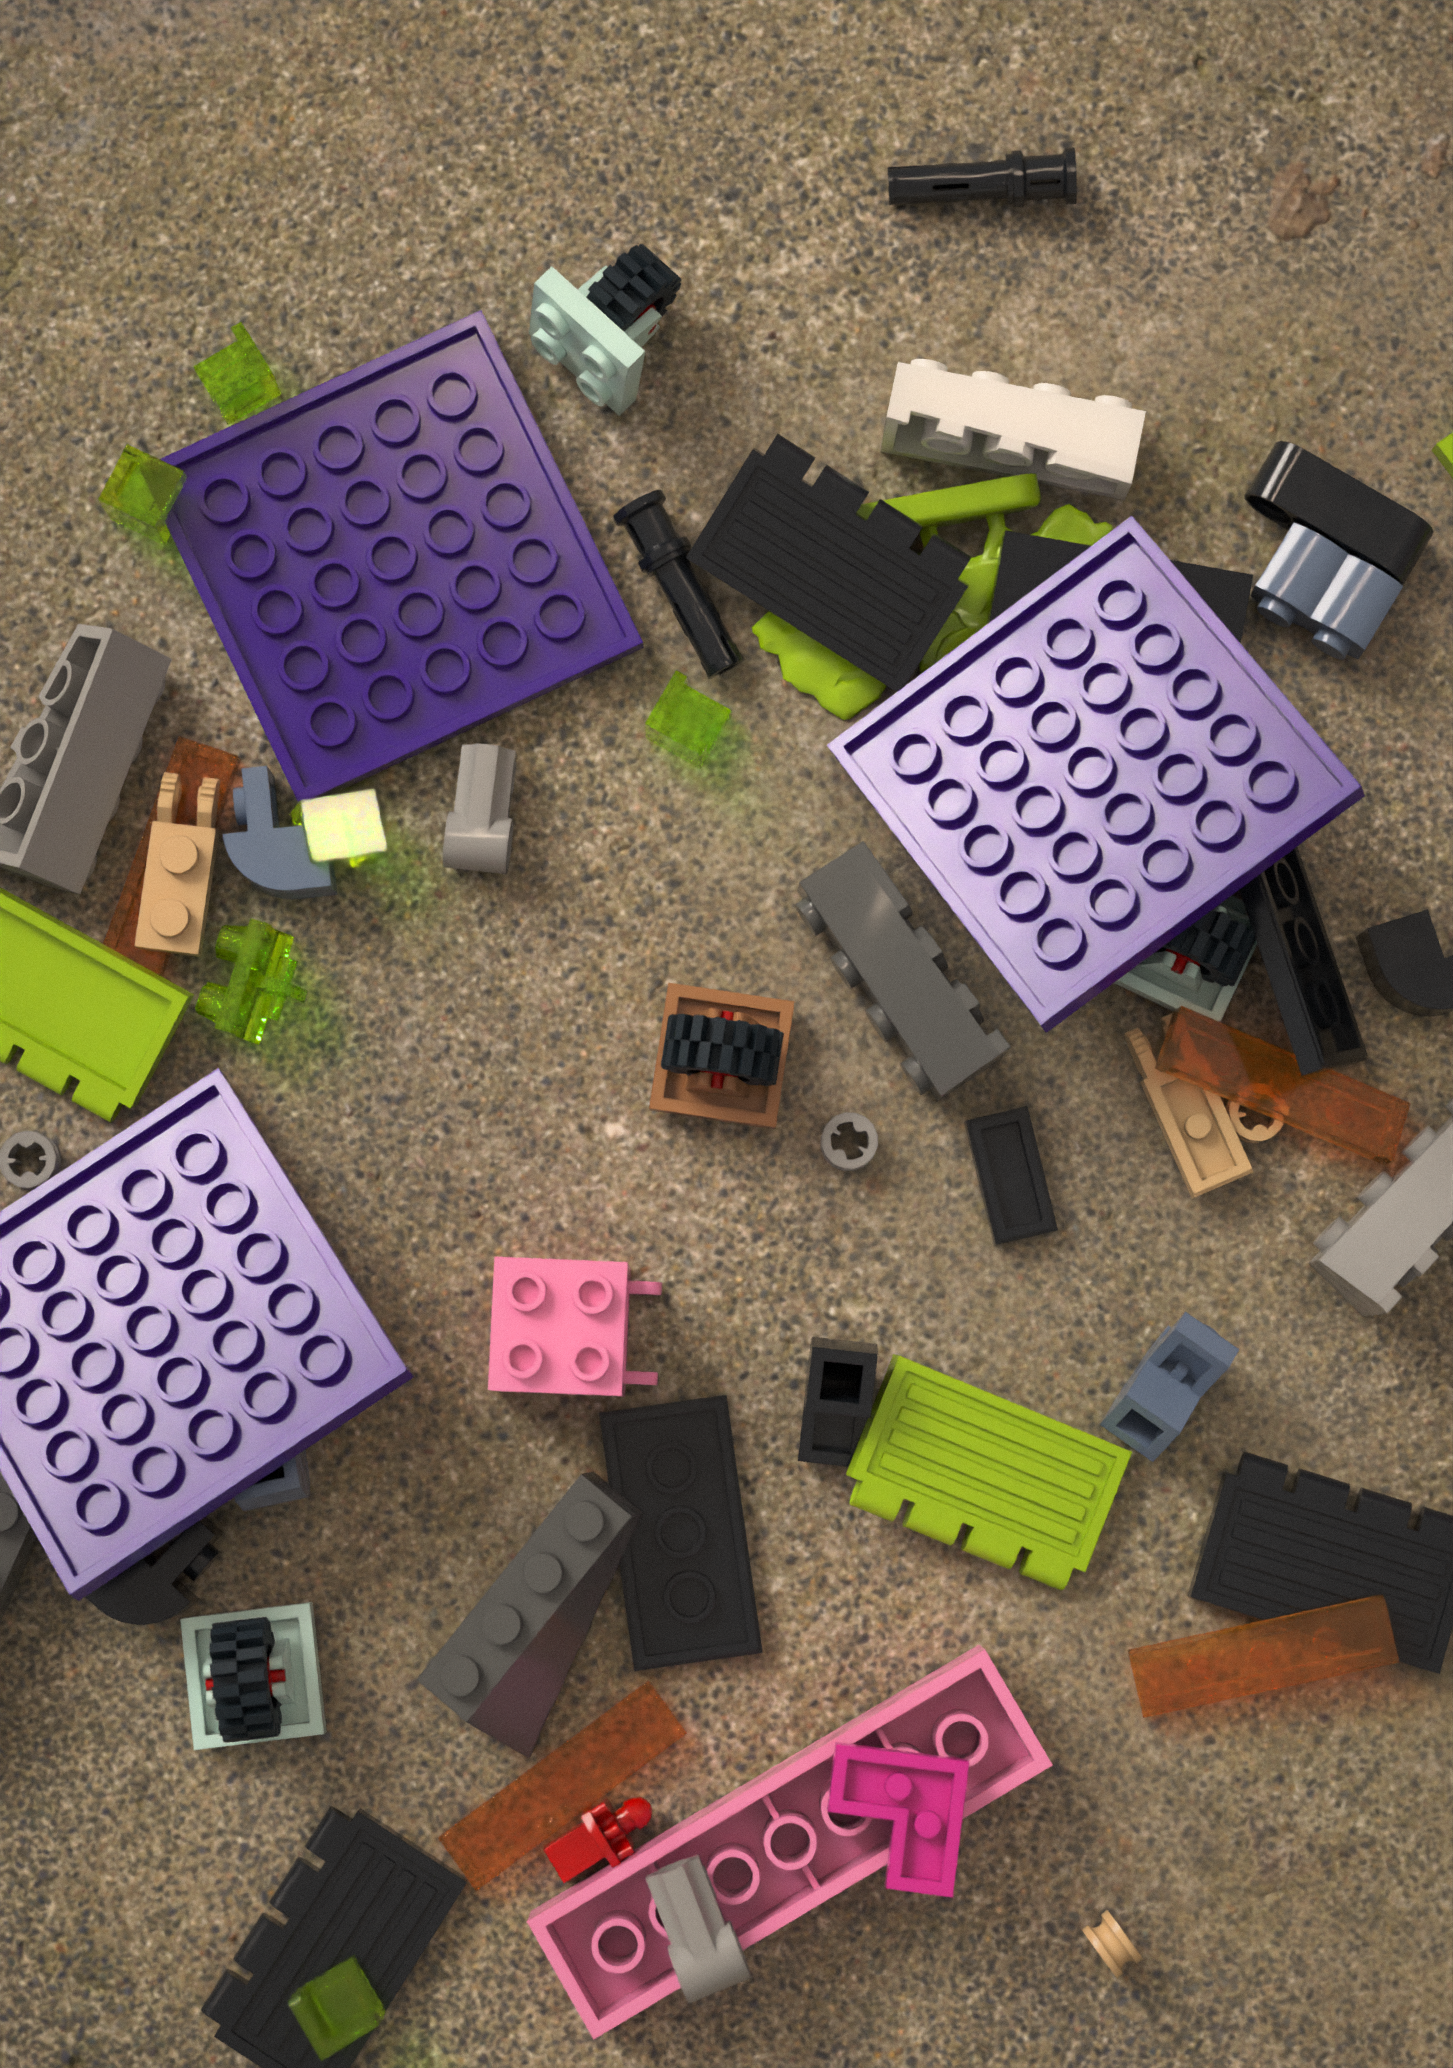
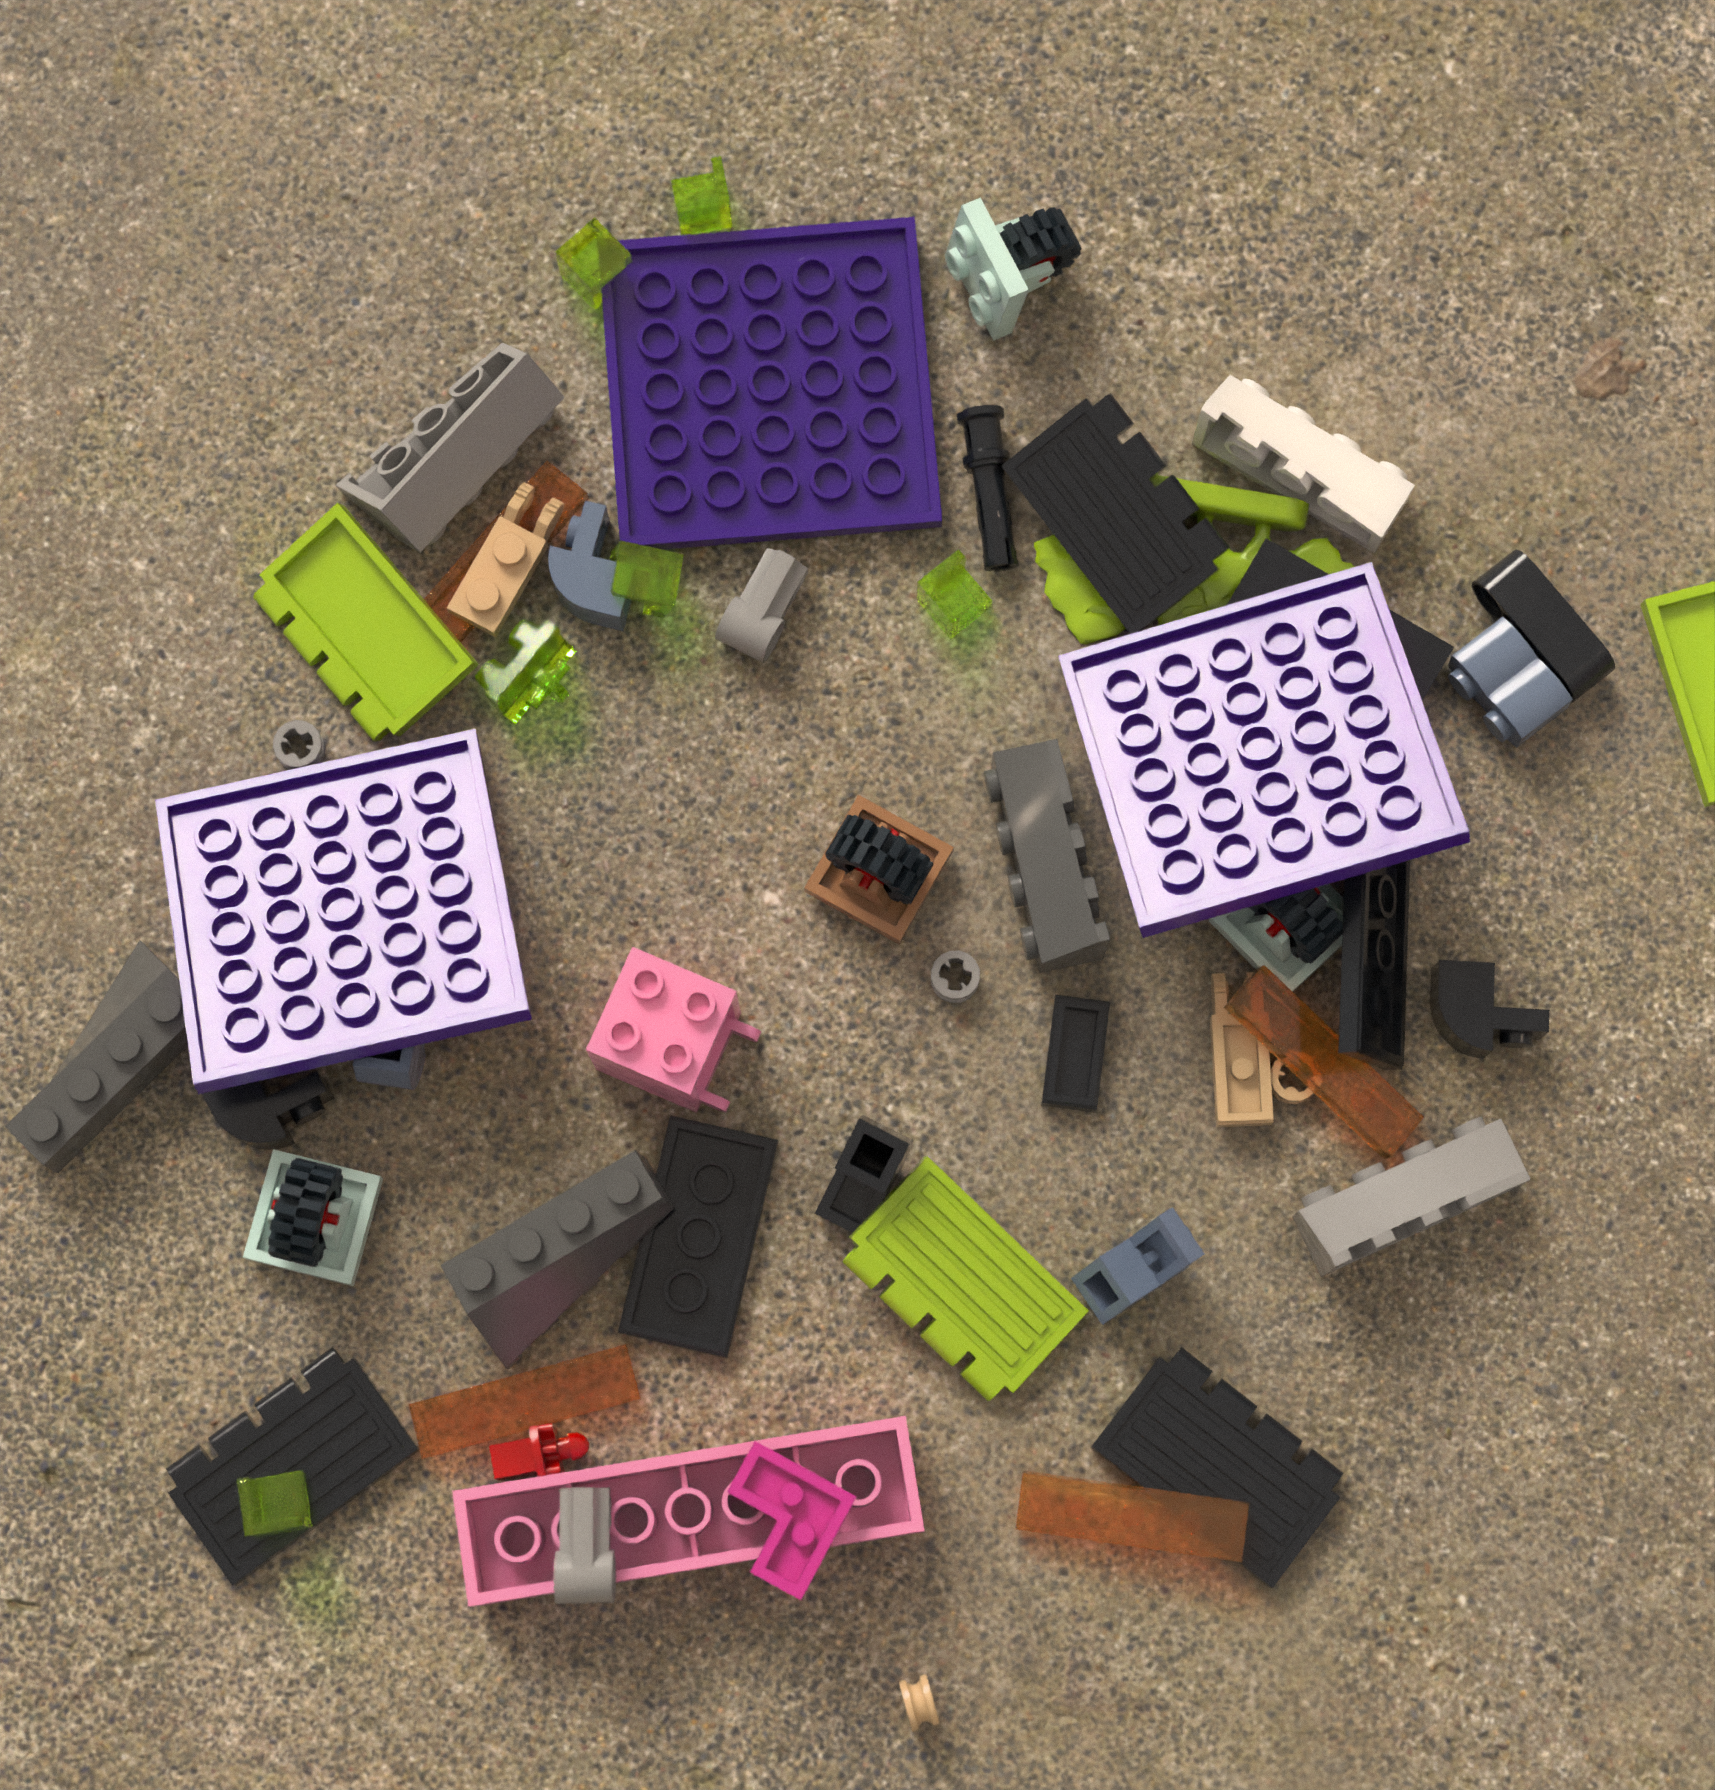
camera: 25 degrees right, 5 degrees down
black pin [888,147,1077,207] -> none

